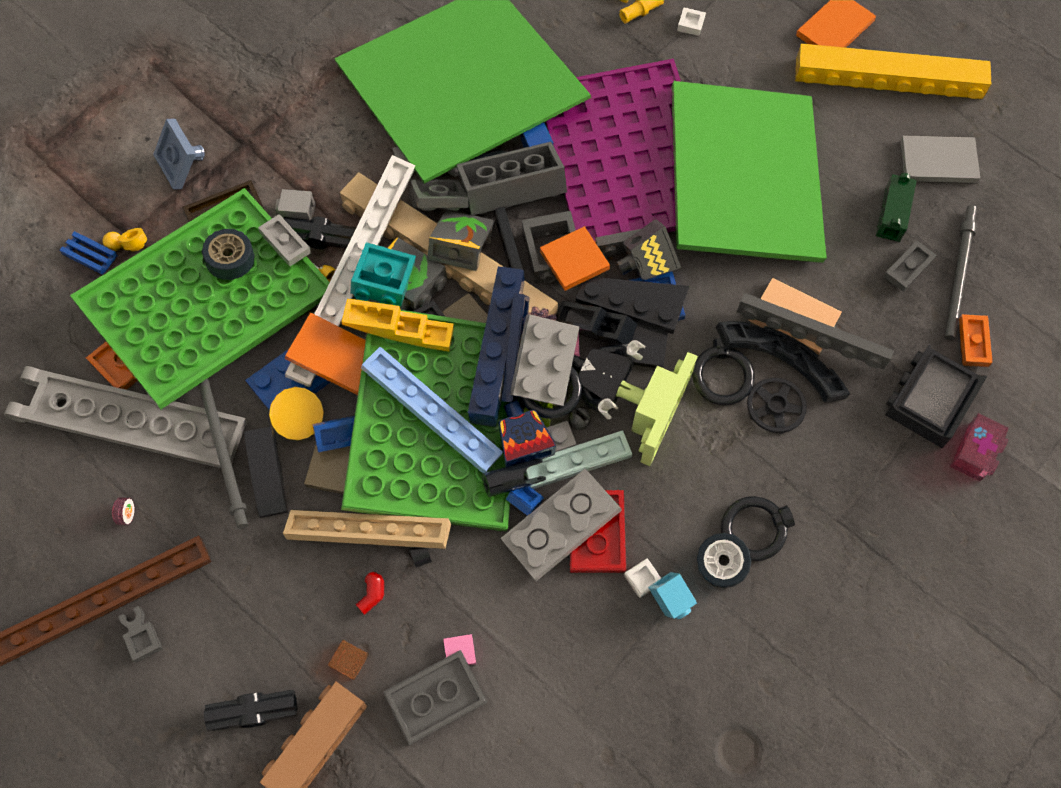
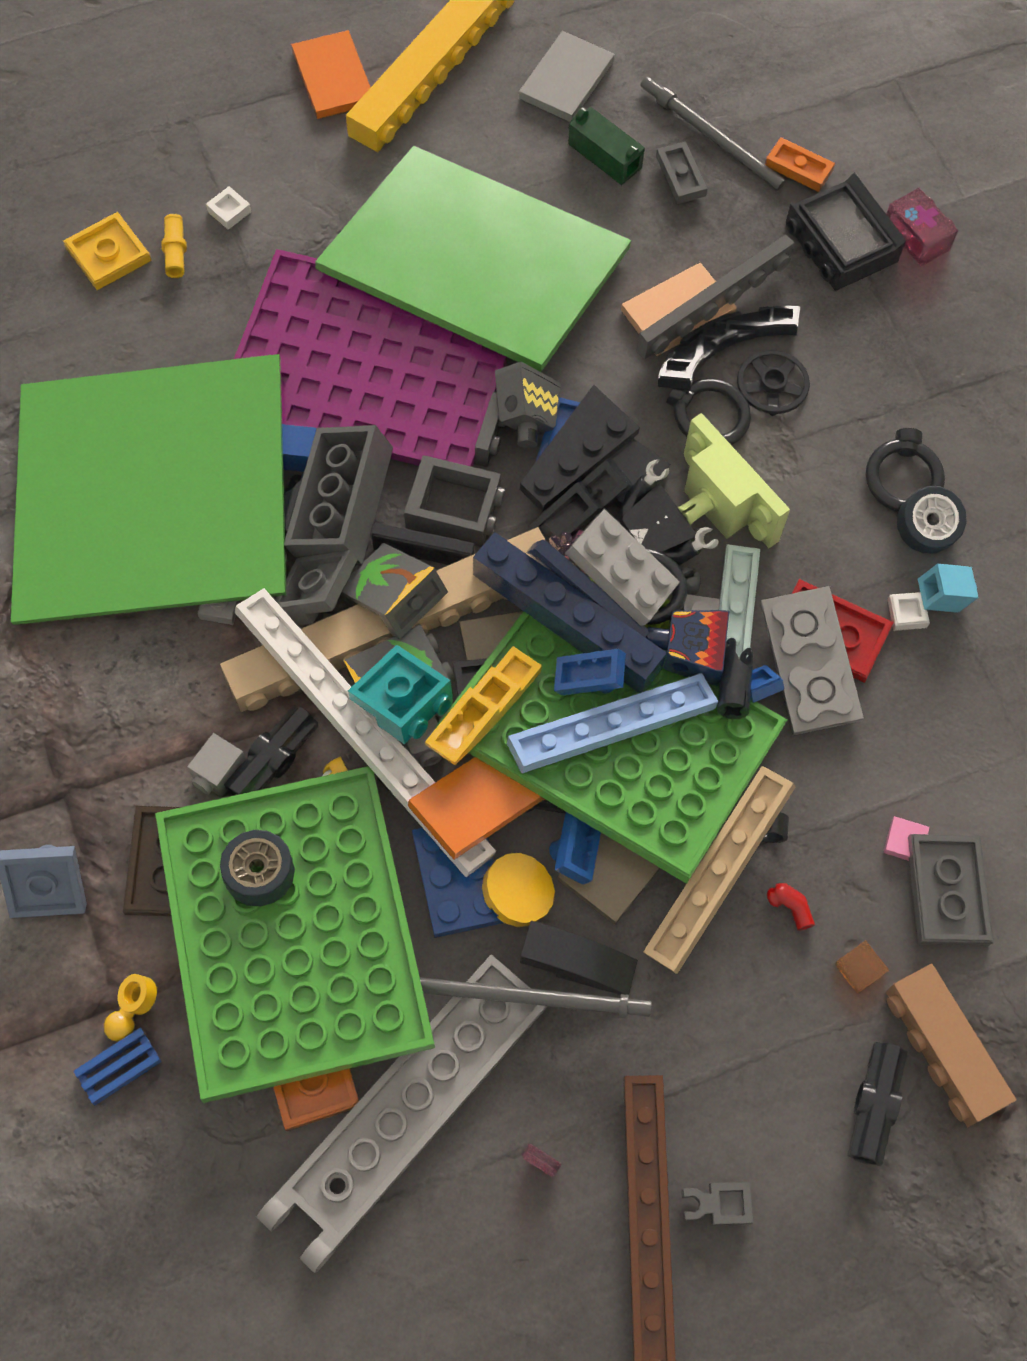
camera: 65 degrees left, 0 degrees up
light grey plate [258,214,311,266] -> none
orange tile [540,226,610,291] -> none
none -> blue tile [554,649,626,695]

